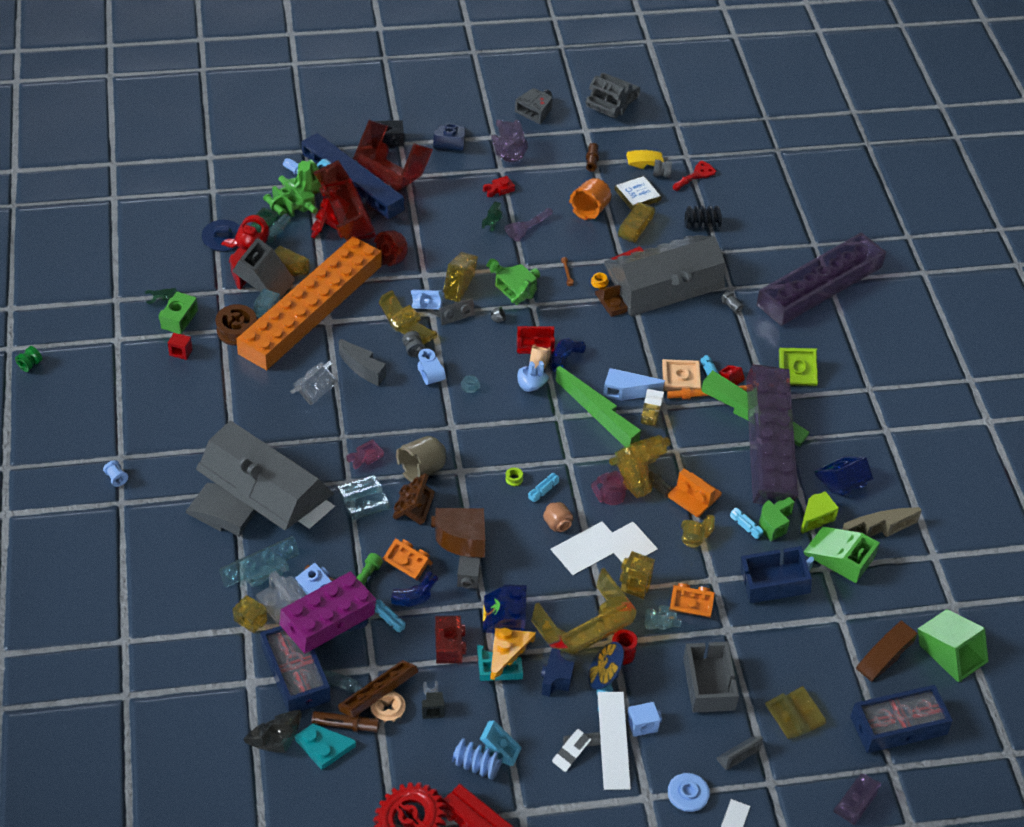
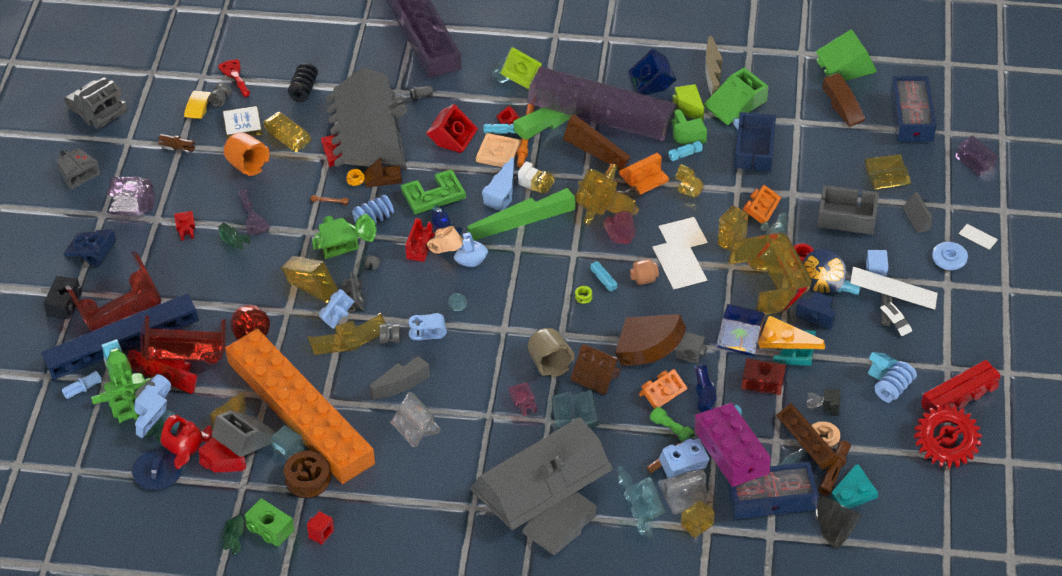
camera: 70 degrees left, 0 degrees up
none -> light blue plate [134,374,171,438]
none -> light blue piece [352,195,394,224]
none -> bright green plate [401,169,466,215]
none -> red slope [426,104,478,153]
none -> reddish brown wing [563,114,631,170]

